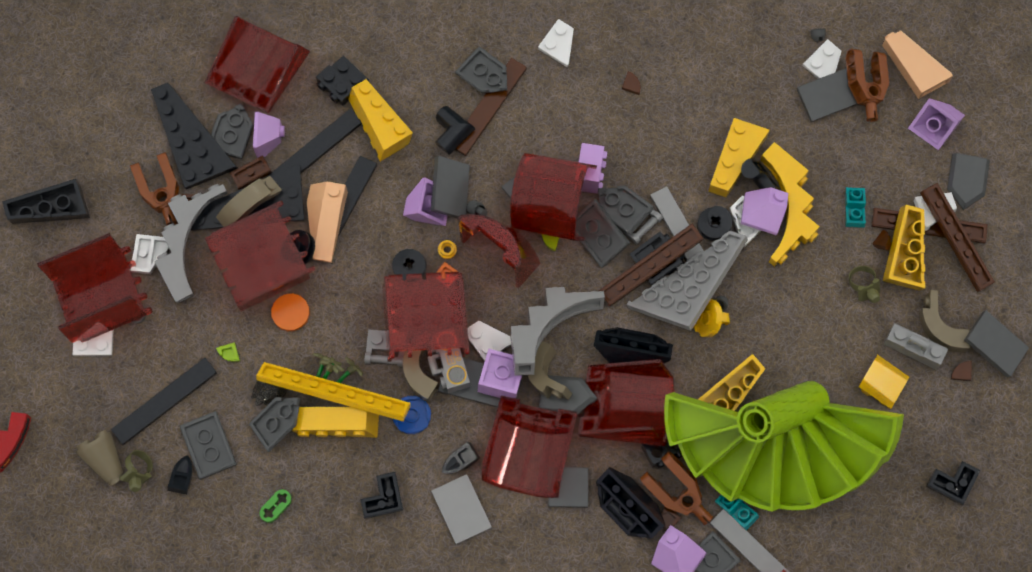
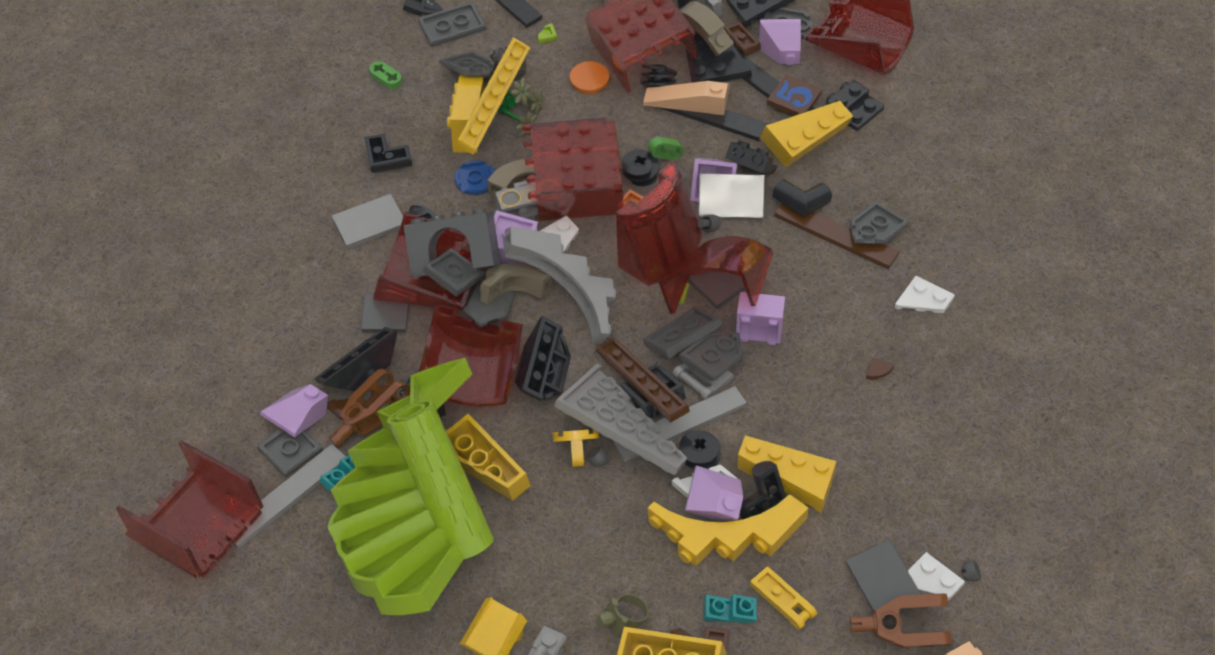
camera: 90 degrees right, 20 degrees down
none -> dark grey arch [404,209,501,278]
none -> dark grey tile [422,248,485,296]
none -> bright green beam [647,137,684,160]
none -> black plate [725,140,777,173]
none -> yellow plate [750,566,817,630]
none -> reddish brown tile [767,75,822,116]

